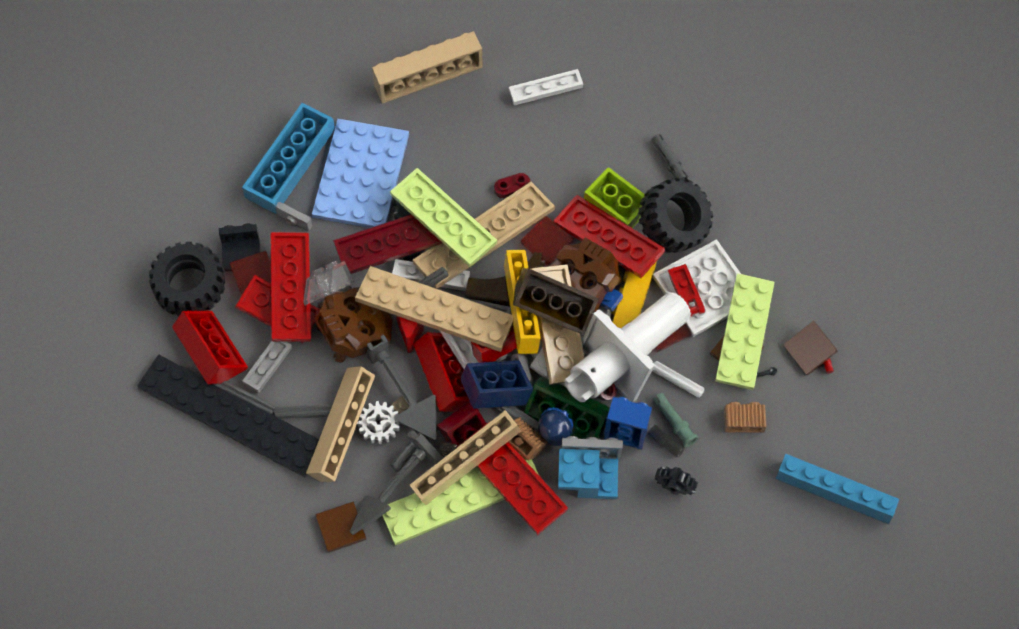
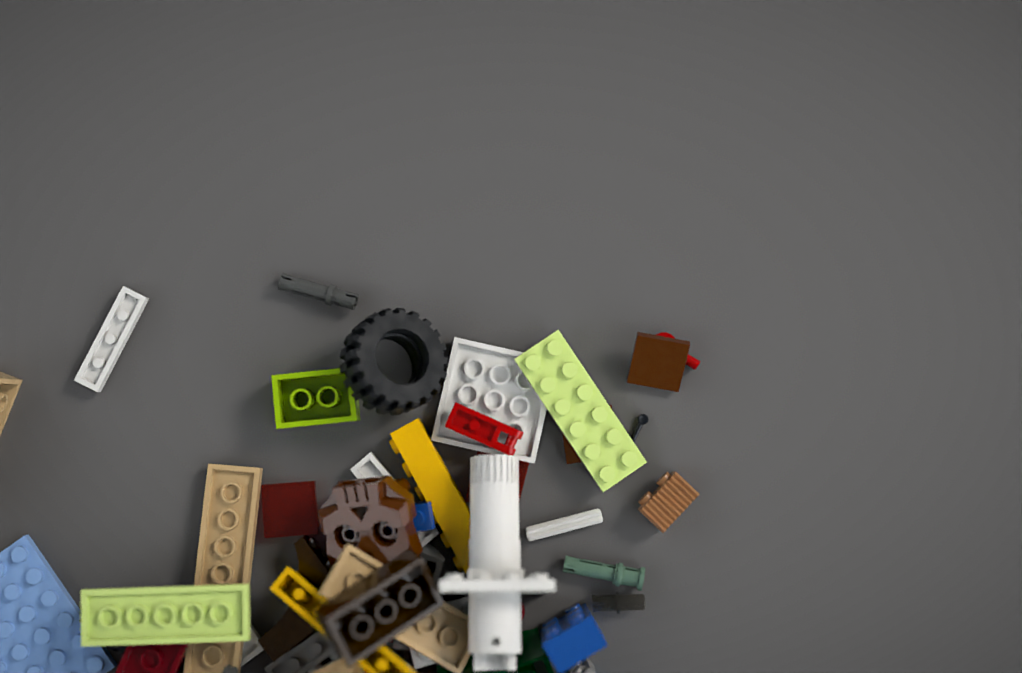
camera: 50 degrees left, 20 degrees up
dark red plate [494,173,530,198] -> none
red plate [553,195,665,278] -> none
black gear [654,466,698,495] -> none
dark azure brick [776,454,899,524] -> none

